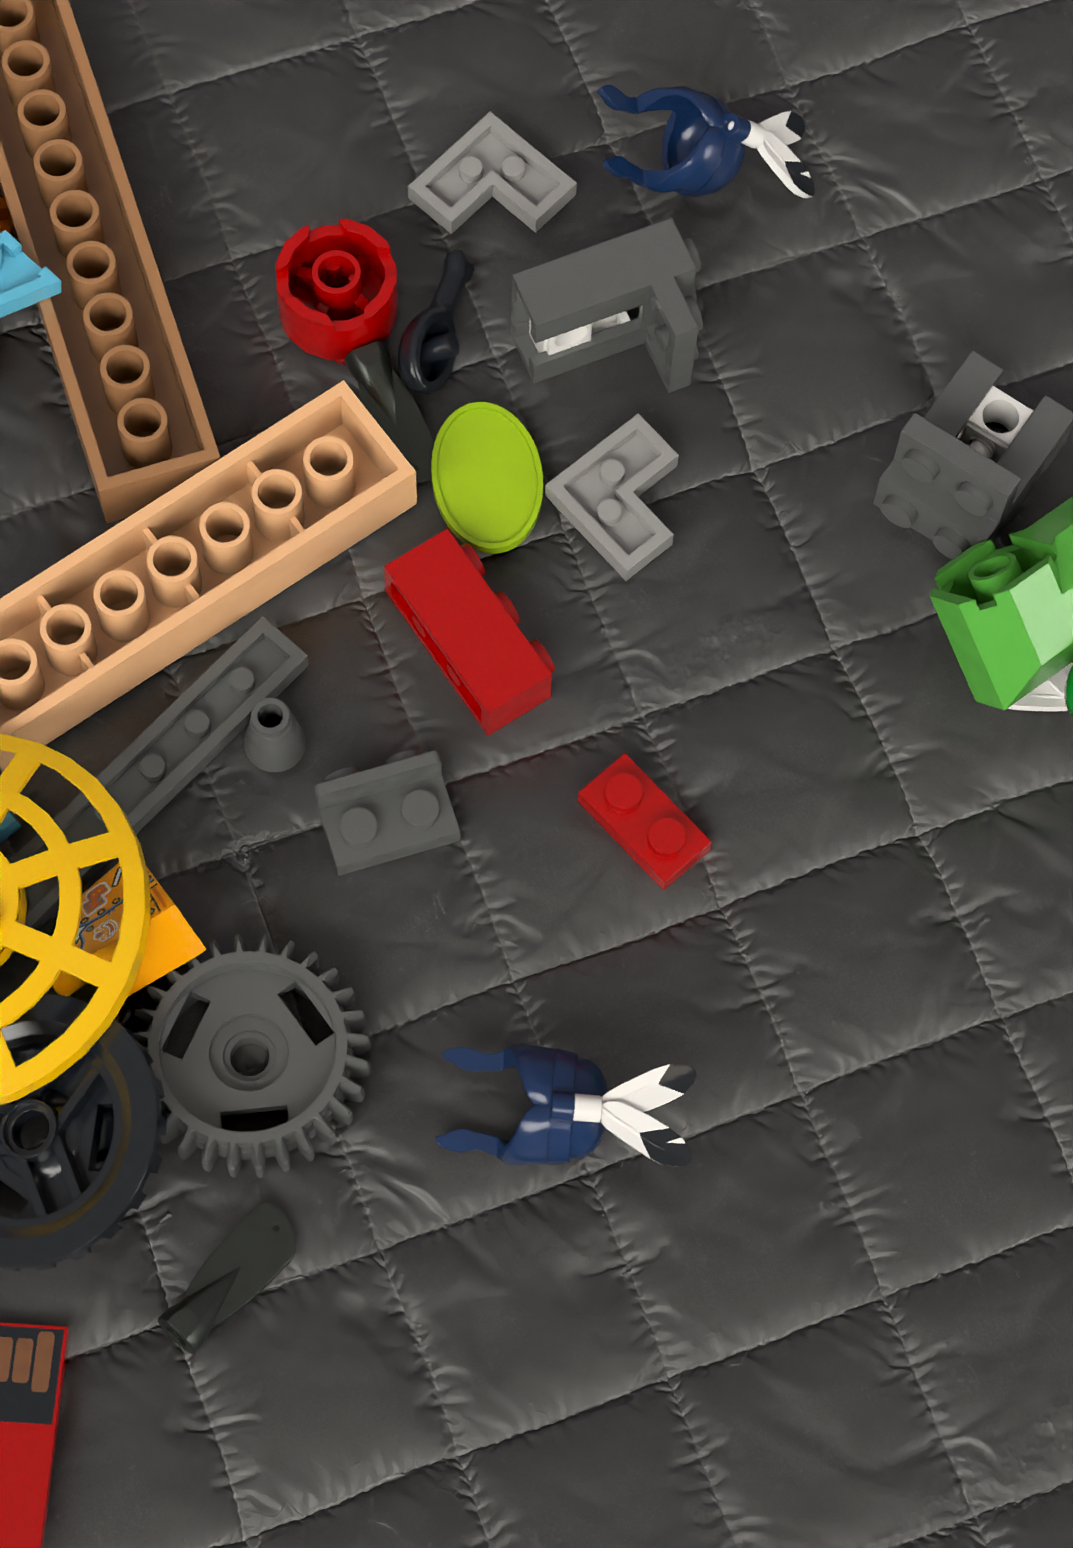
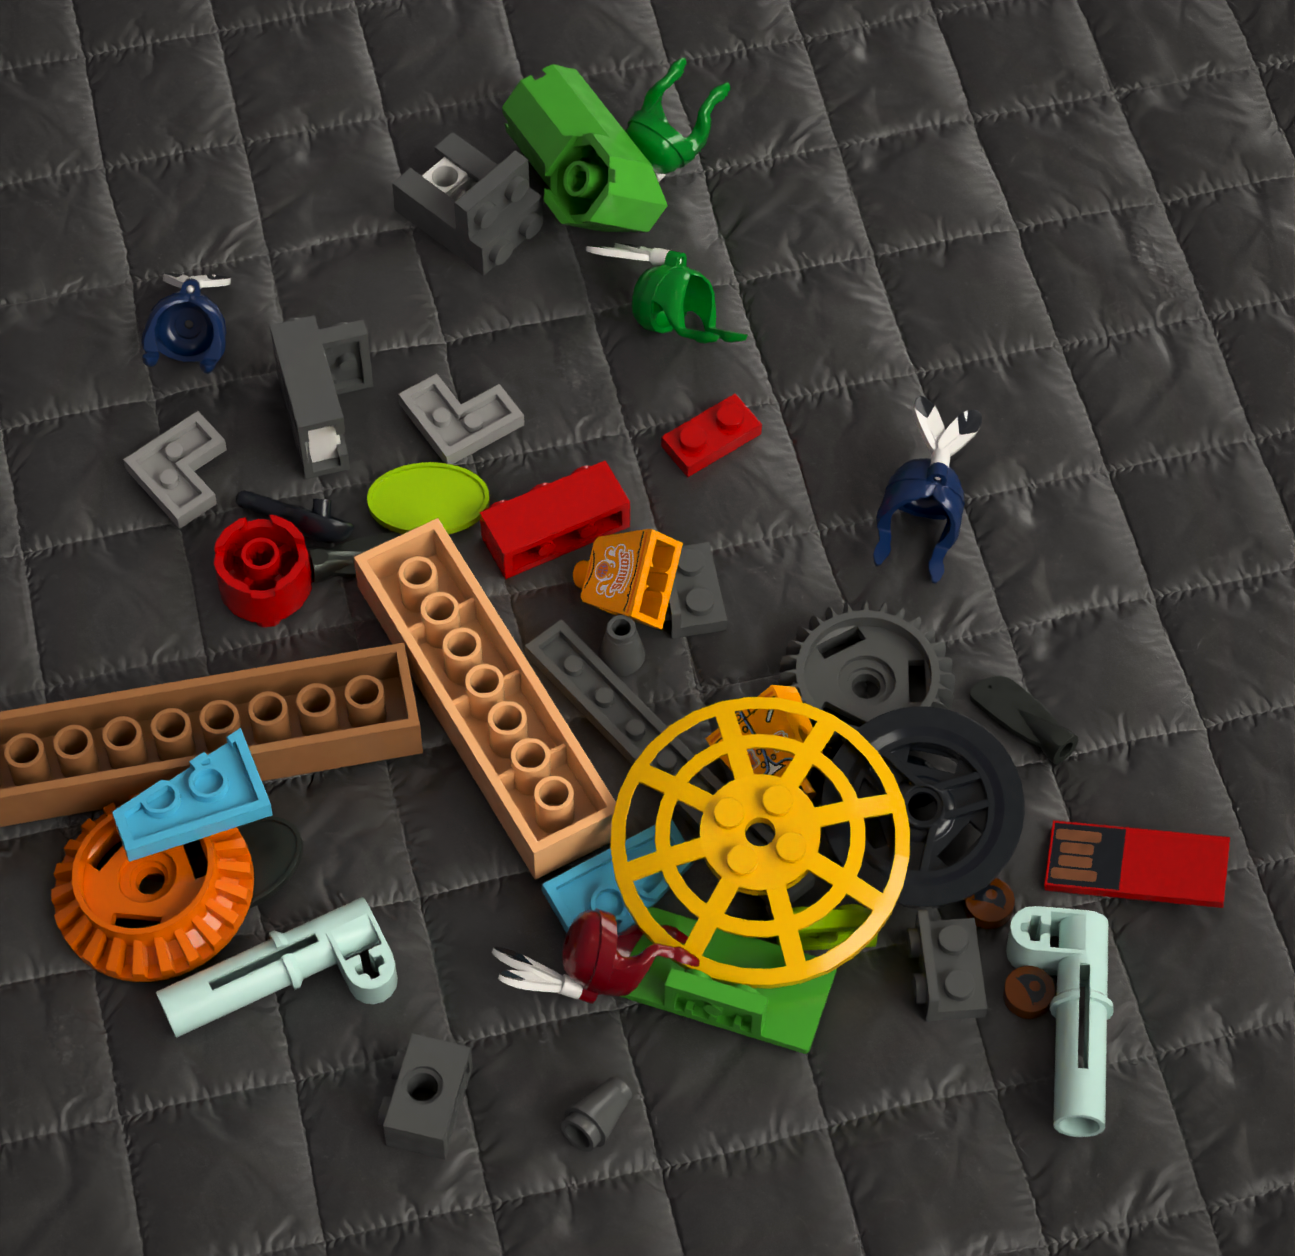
camera: 80 degrees left, 10 degrees down
none -> light orange torso [573,529,683,629]
none -> green hair [586,243,748,344]

